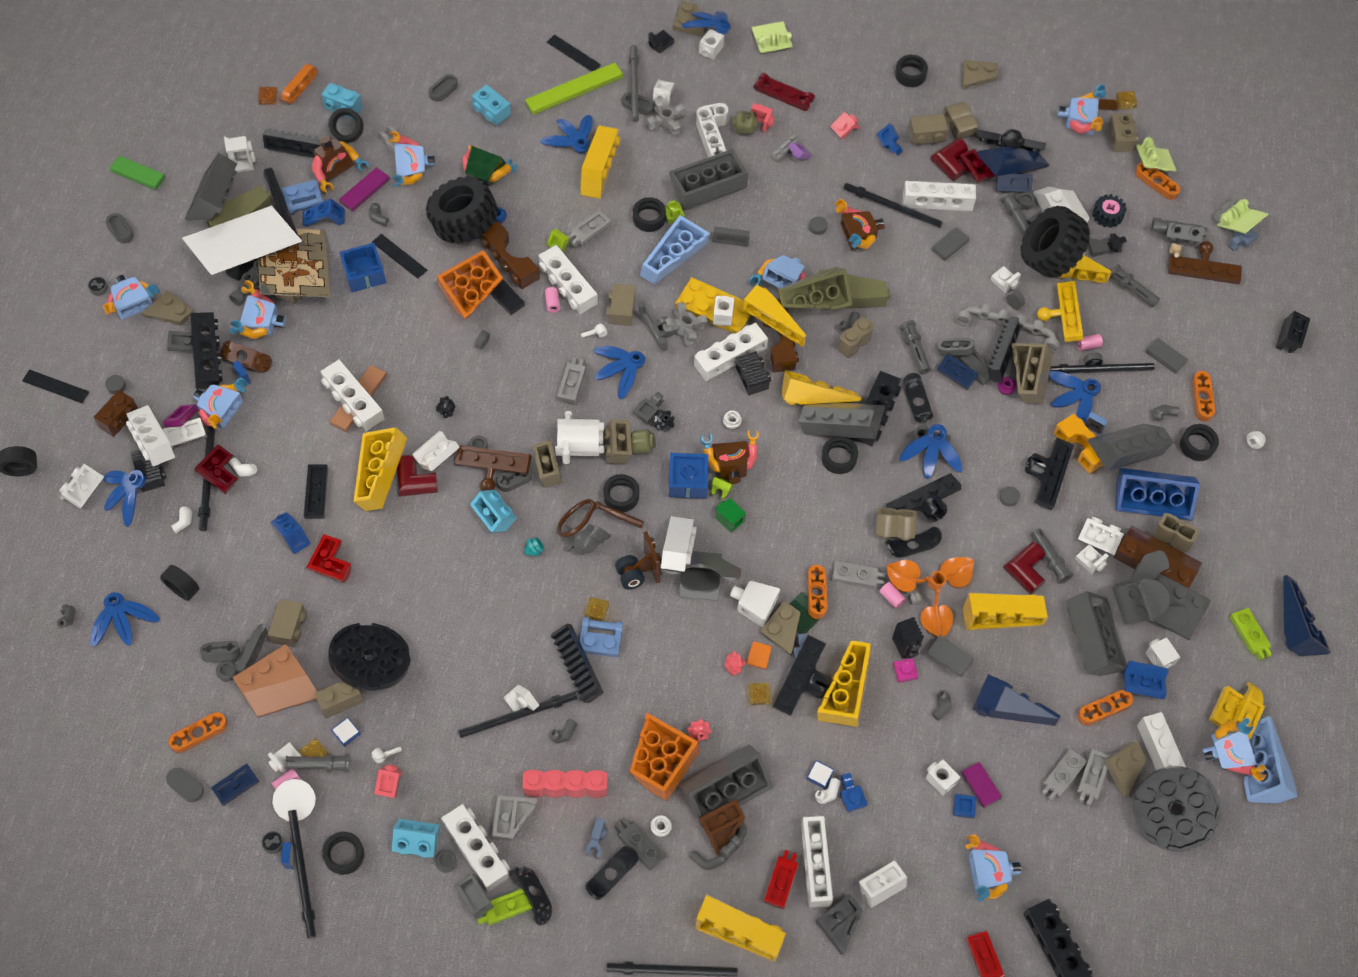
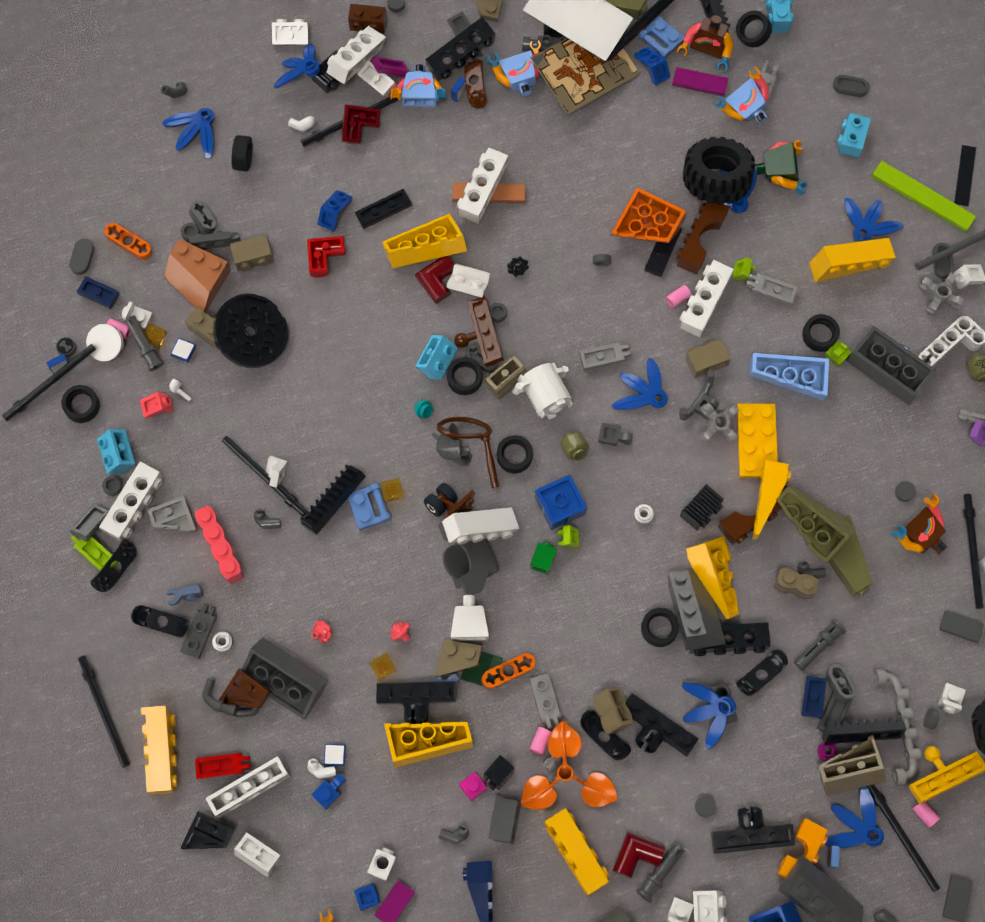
camera: 65 degrees right, 10 degrees up
white arm [229,458,257,477] -> none
blue container [339,243,386,293] -> none
dark grey arm [369,202,389,226] -> none
black sticker [372,233,427,279] -> none
white hand [581,324,608,338] -> none
dark tan brick [603,419,632,464] -> none
orange wedge [629,713,700,801] -> none
black plant [653,410,675,432] -> none
white brick [694,323,768,381] -> none
torso [700,430,759,484] -> none
dark grey tile [713,227,750,247] -> none
white brick [713,296,734,326] -> none
orange slope [747,641,772,670] -> none
light blue torso [750,255,806,309] -> none
dark grey tile [1084,352,1103,365] -> none
none -> black tyre [447,357,483,396]

